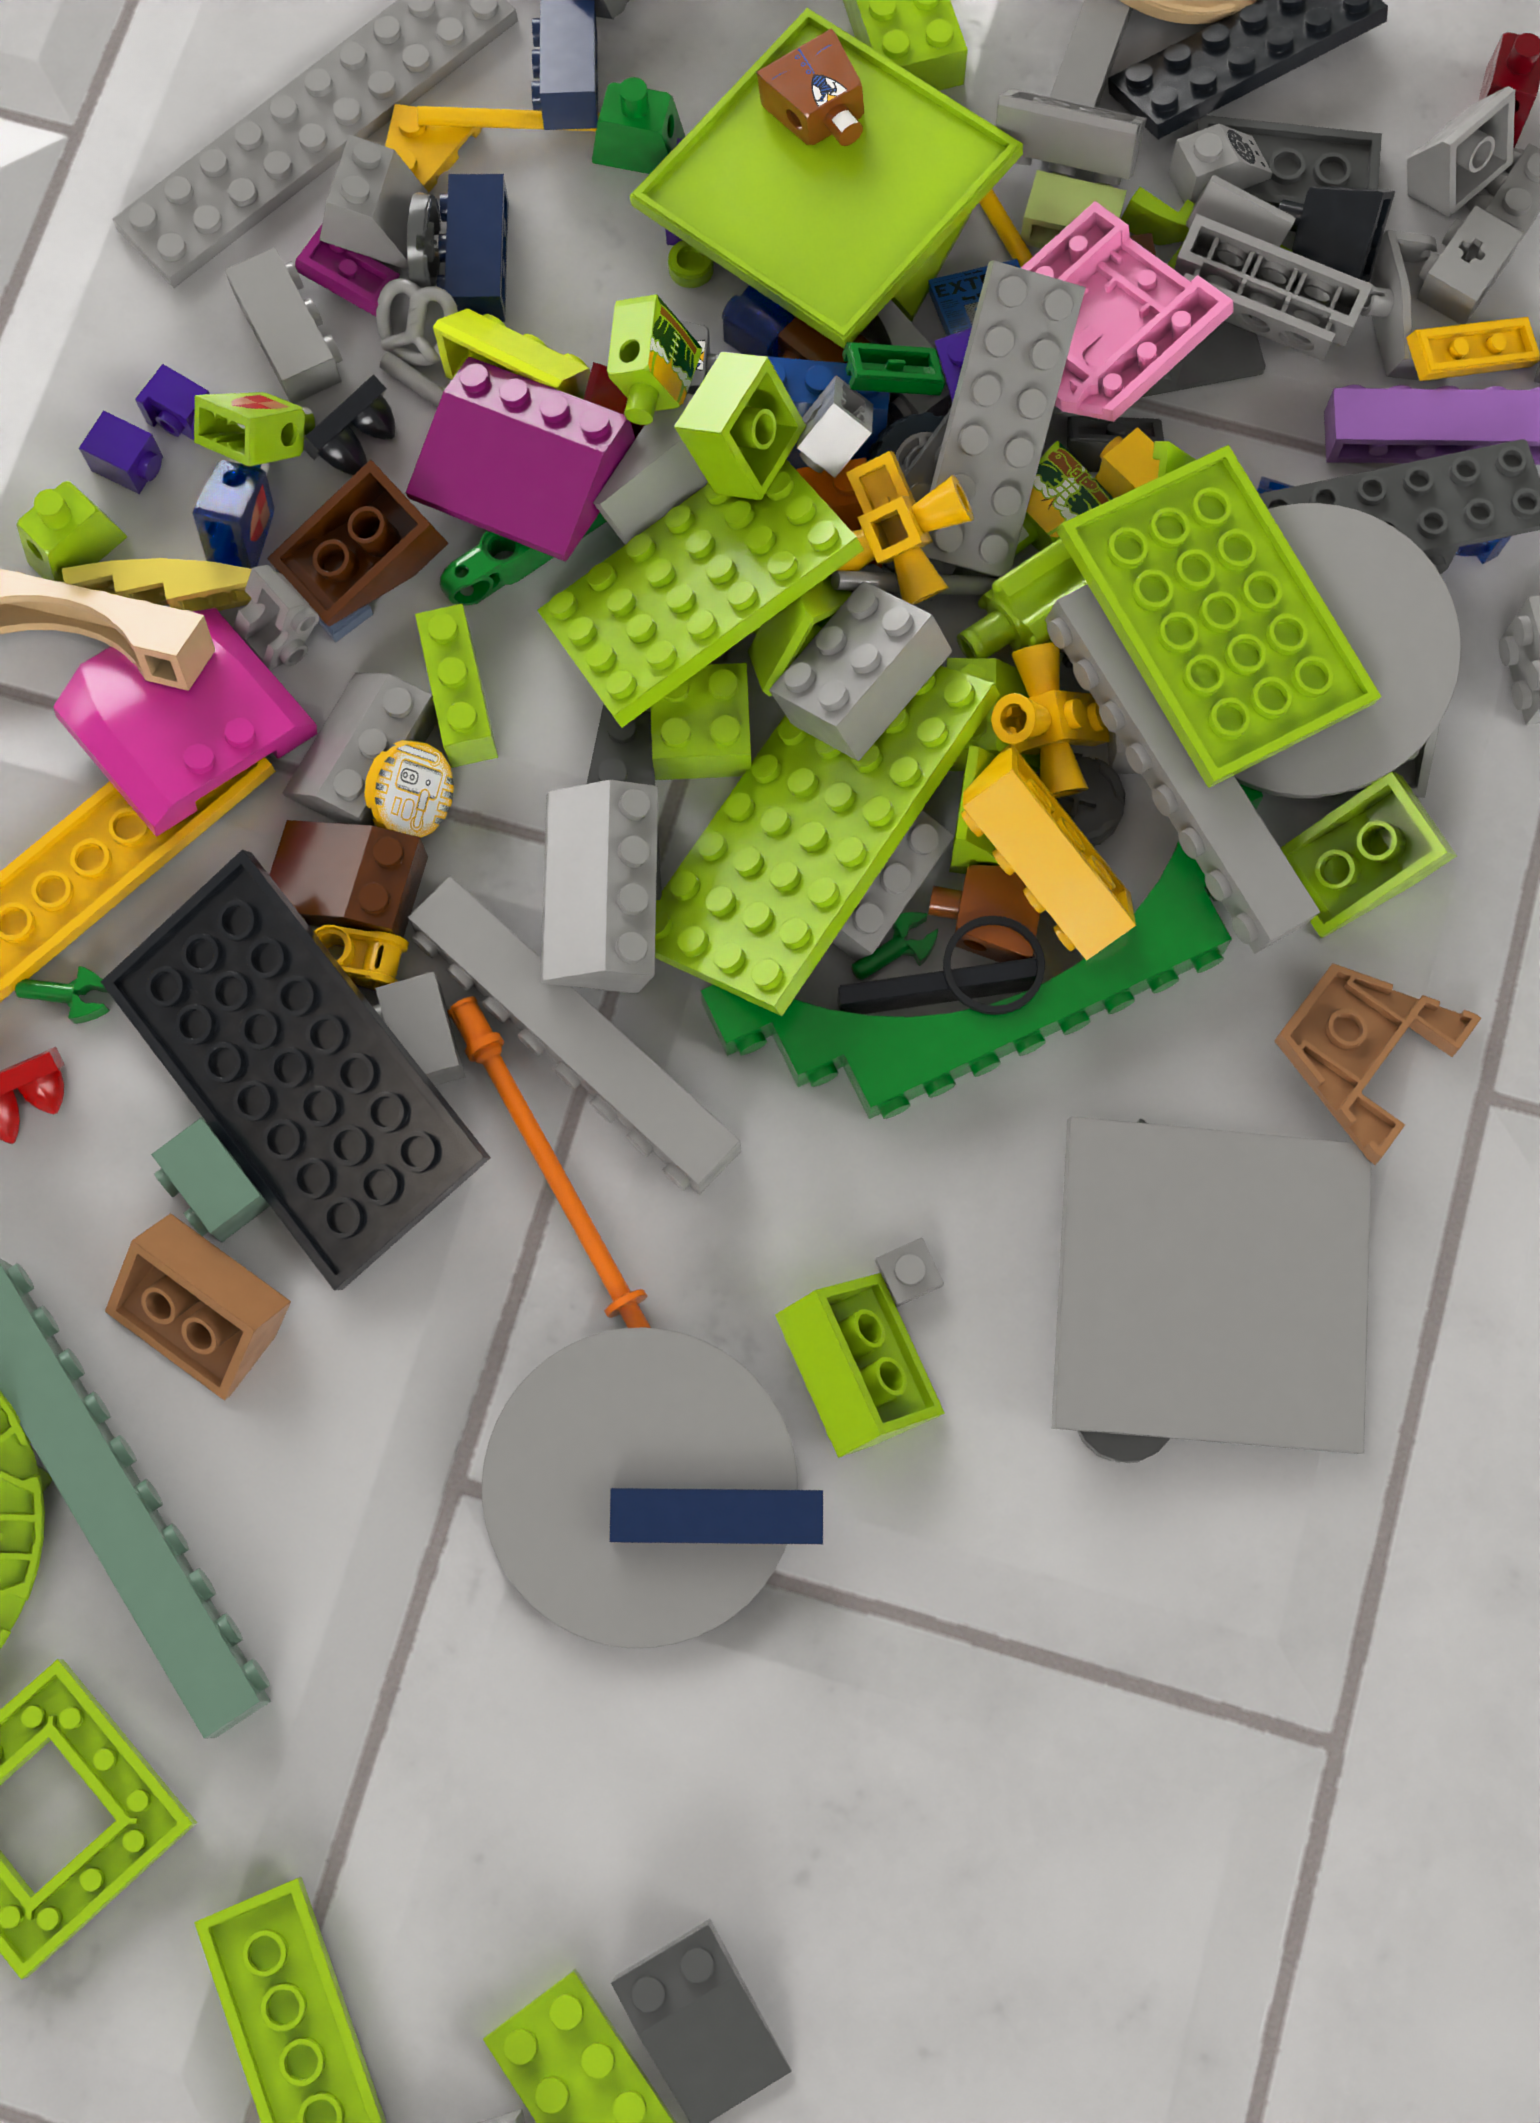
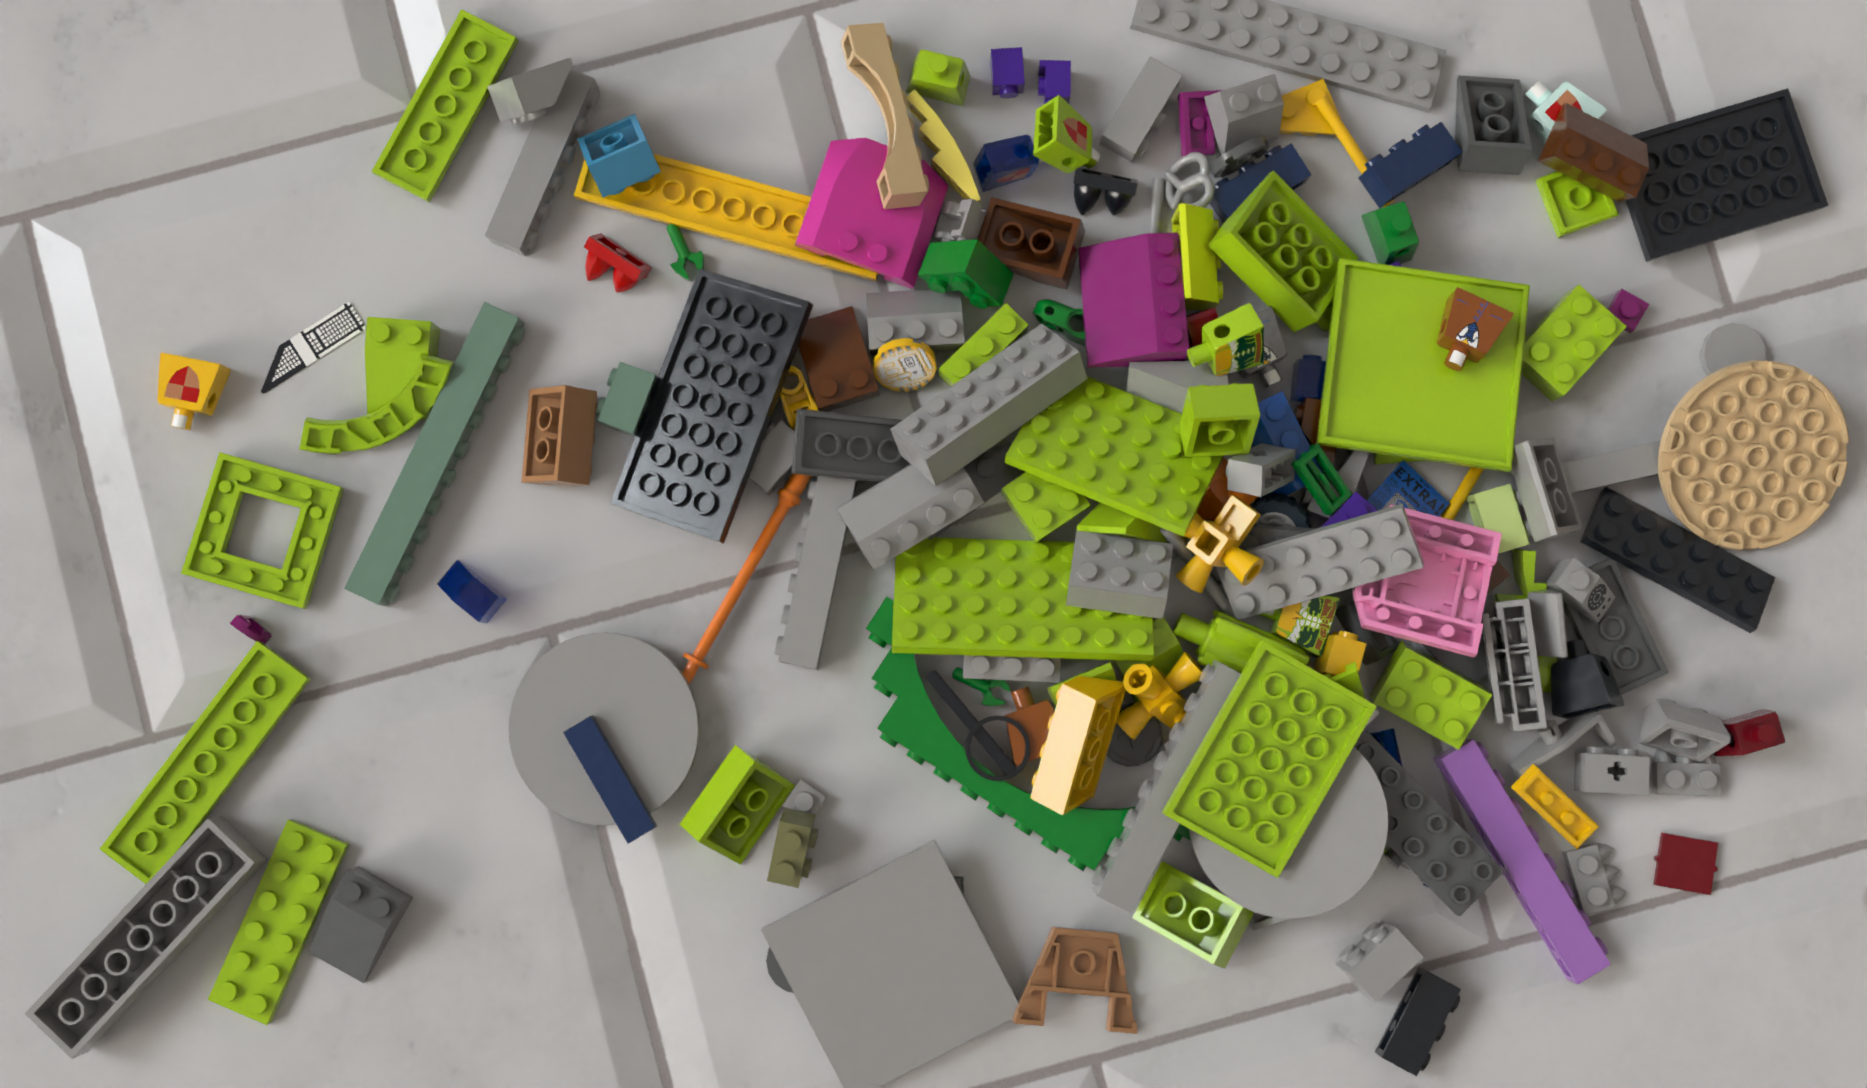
camera: 55 degrees right, 10 degrees up
none -> magenta tile [230,615,272,644]
none -> clear blue slope [437,559,507,624]
none -> olive brick [767,808,819,888]
none -> dark grey tile [792,409,910,482]
none -> light grey brick [890,323,1088,486]
none -> green brick [918,239,1014,309]
none -> lime slope [1208,170,1358,332]
none -> lime brick [1369,641,1492,750]

